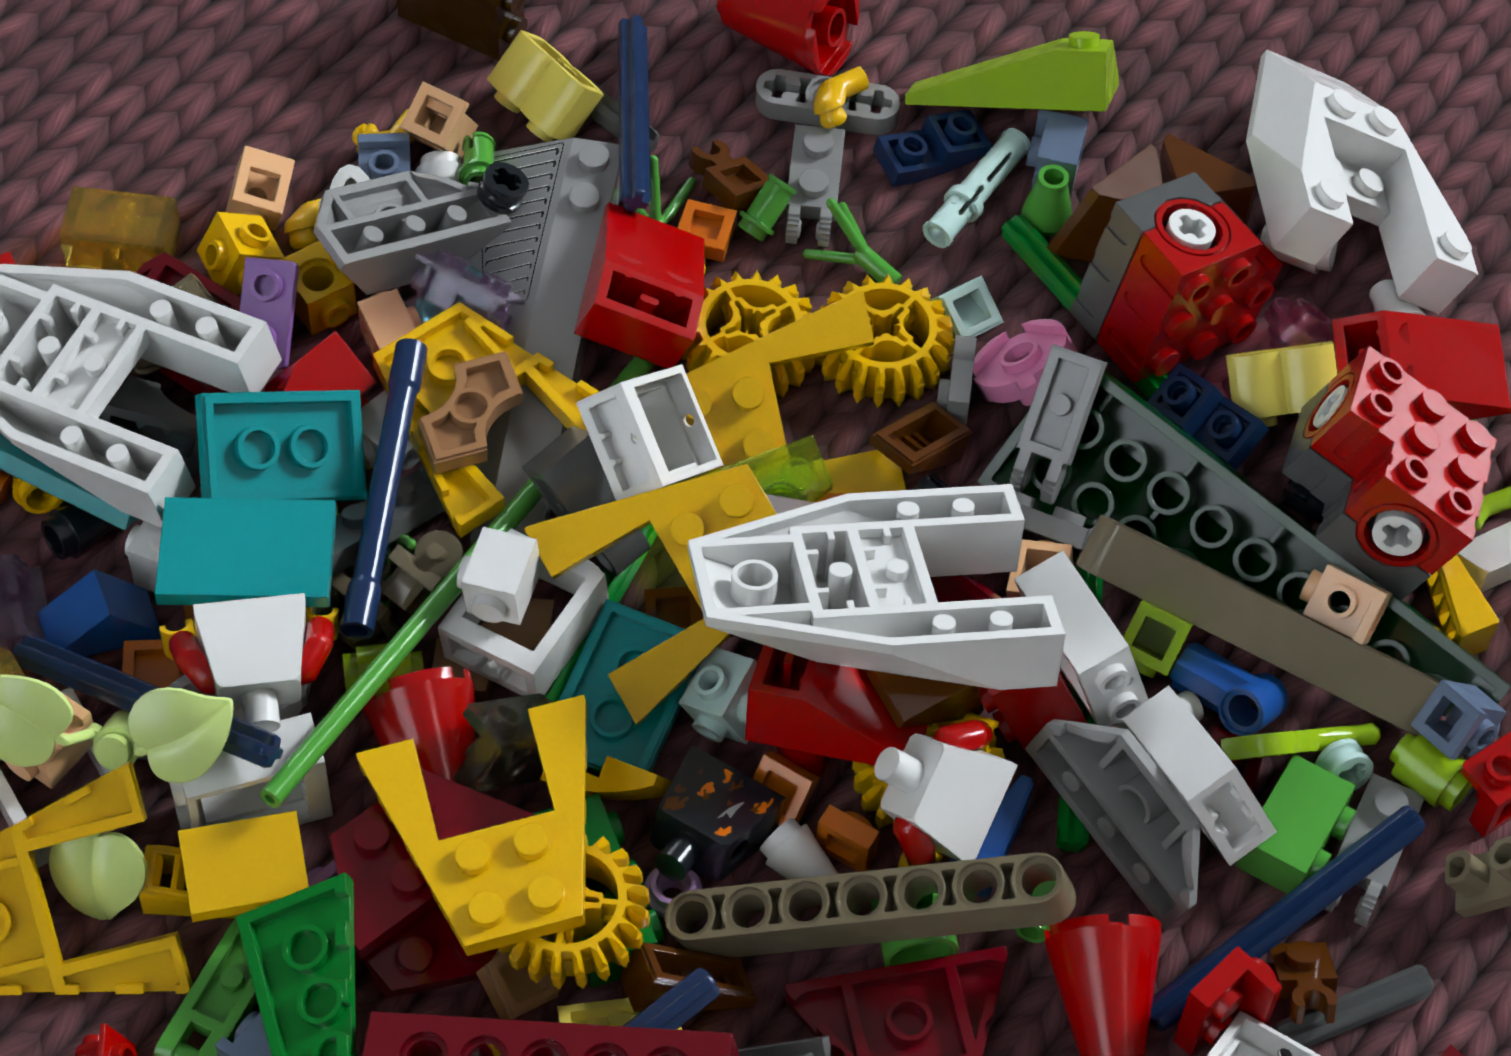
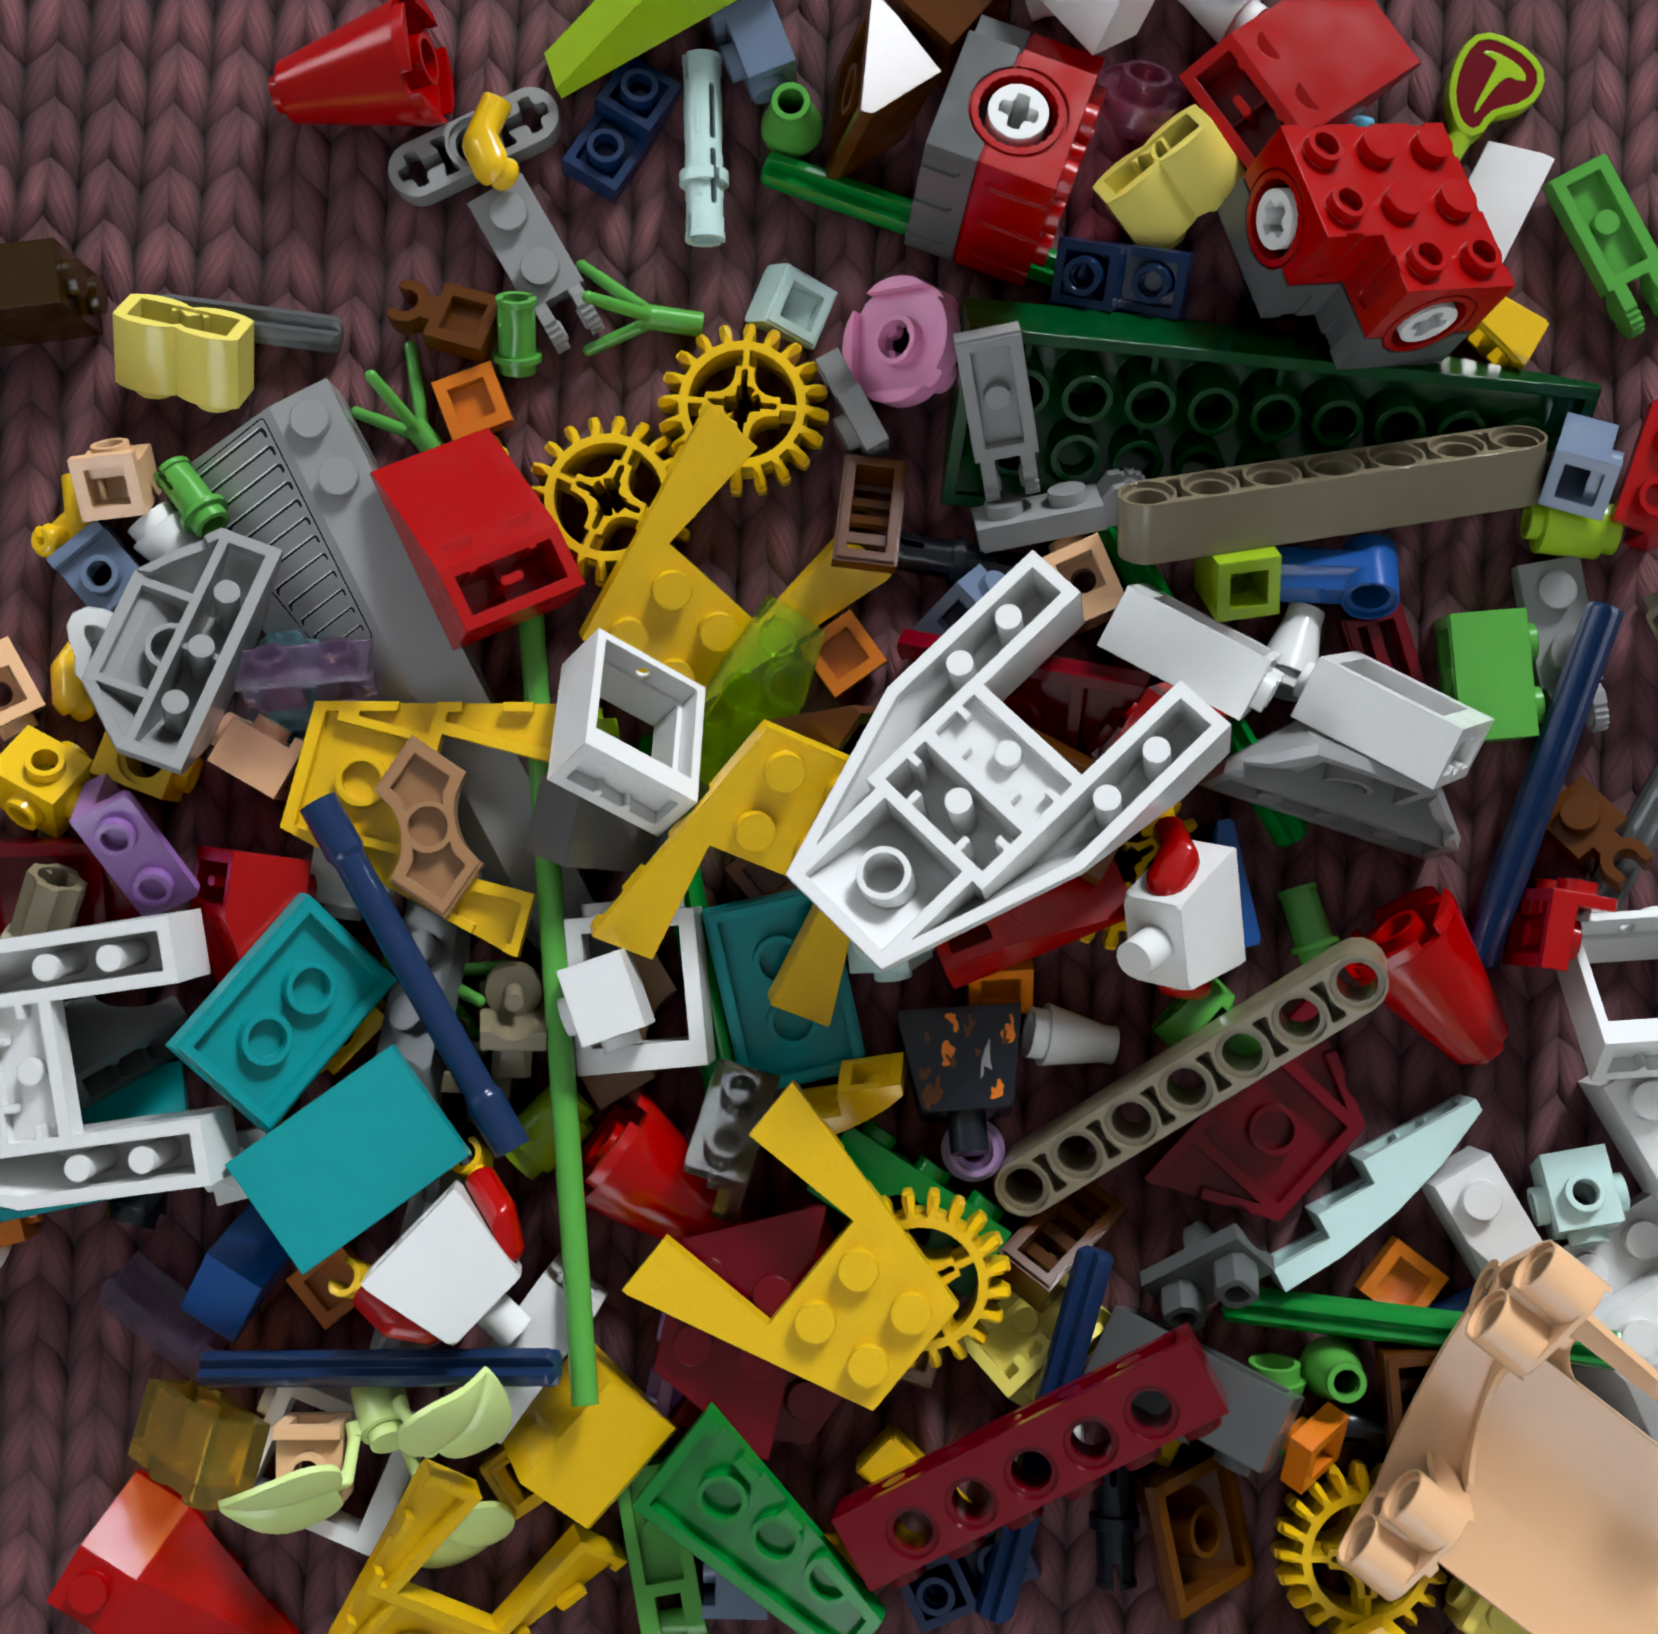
camera: 30 degrees left, 30 degrees up
black bush [476,162,529,214] -> none
dark blue axle [618,14,651,213] -> none
orange plate [816,805,880,872] -> none
lime piece [1221,723,1381,761] -> none
light nougat brick [1299,564,1393,645] -> none
light aqua bush [1315,738,1373,791] -> none

